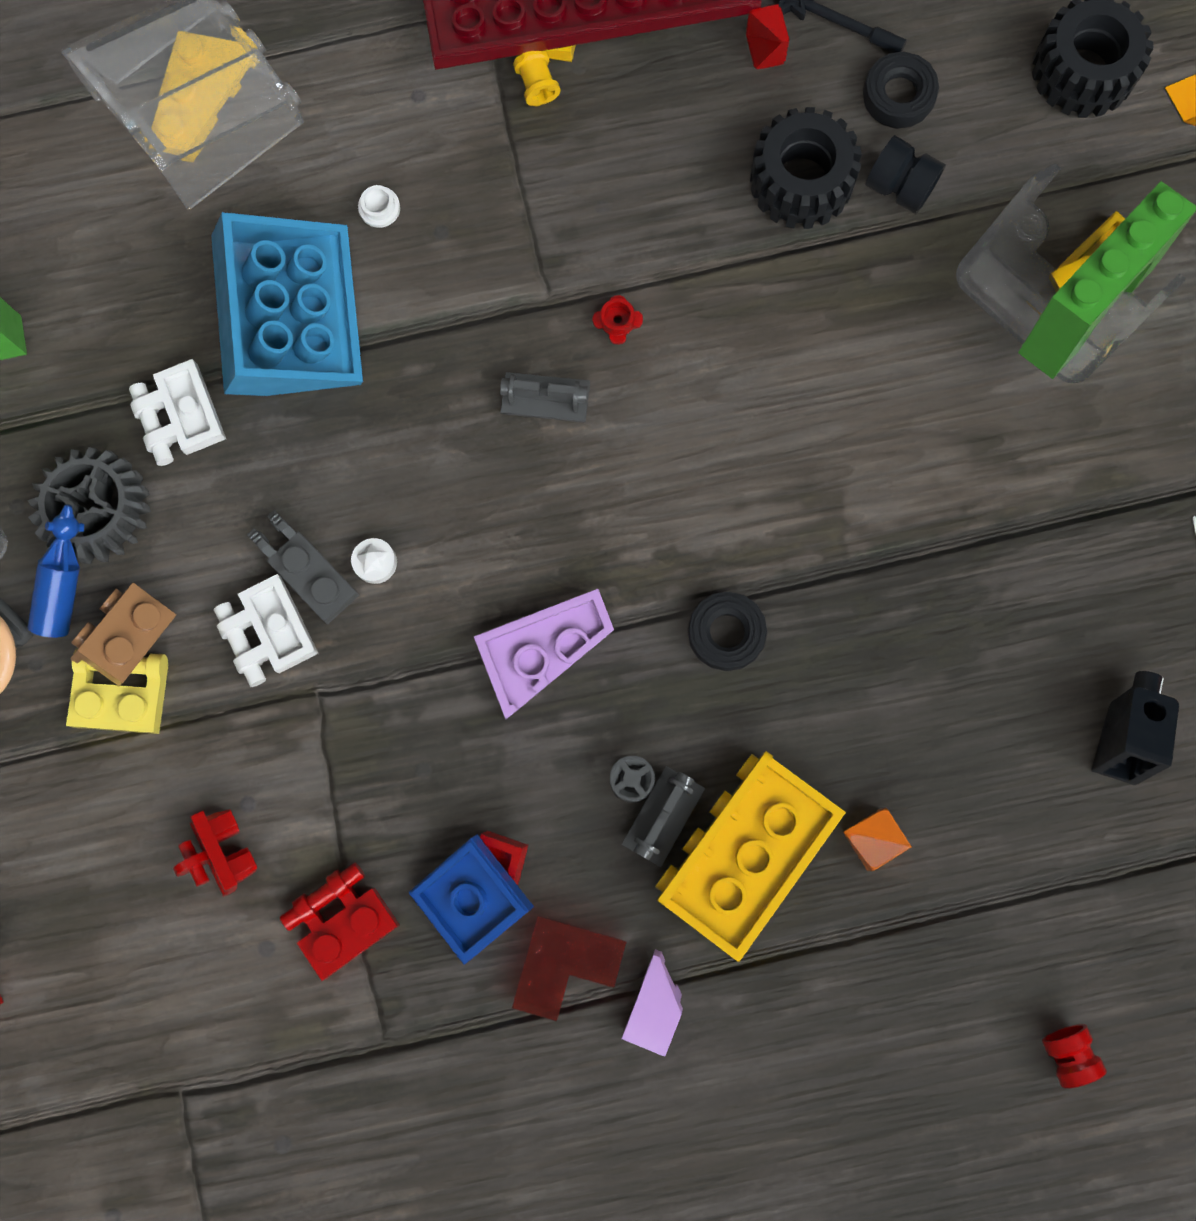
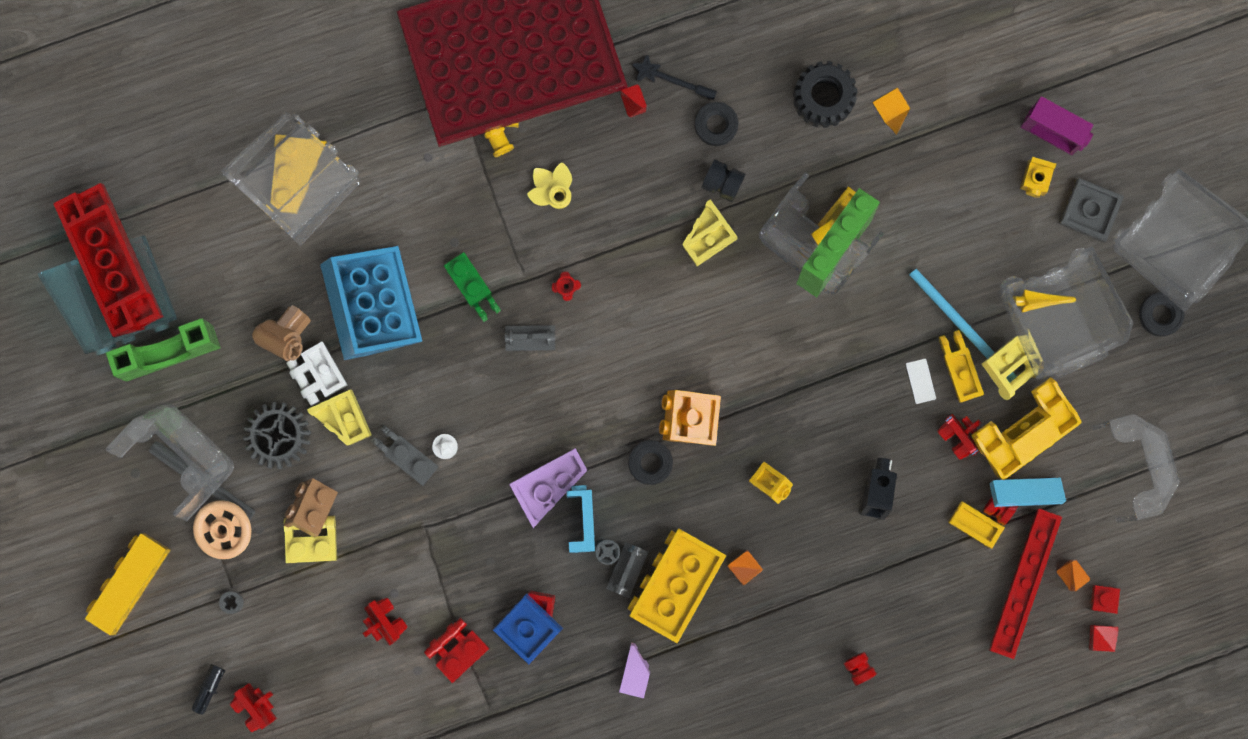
camera: 20 degrees left, 5 degrees up
blue wheel [27,505,84,638] -> none
white plate [213,574,318,687] -> none
white plate [358,185,400,228] -> none
clear red plate [512,916,627,1021] -> none
black tyre [750,107,862,229] -> none
none -> medium nougat piece [252,305,311,361]
none -> light yellow wing [307,390,372,446]
none -> green hinge [444,252,501,322]
none -> light yellow plate [527,163,572,209]
none -> medium azure panel [566,485,595,553]
none -> light orange plate [659,390,721,446]
none -> light yellow wing [682,199,738,266]
none -> yellow bracket [749,462,793,504]

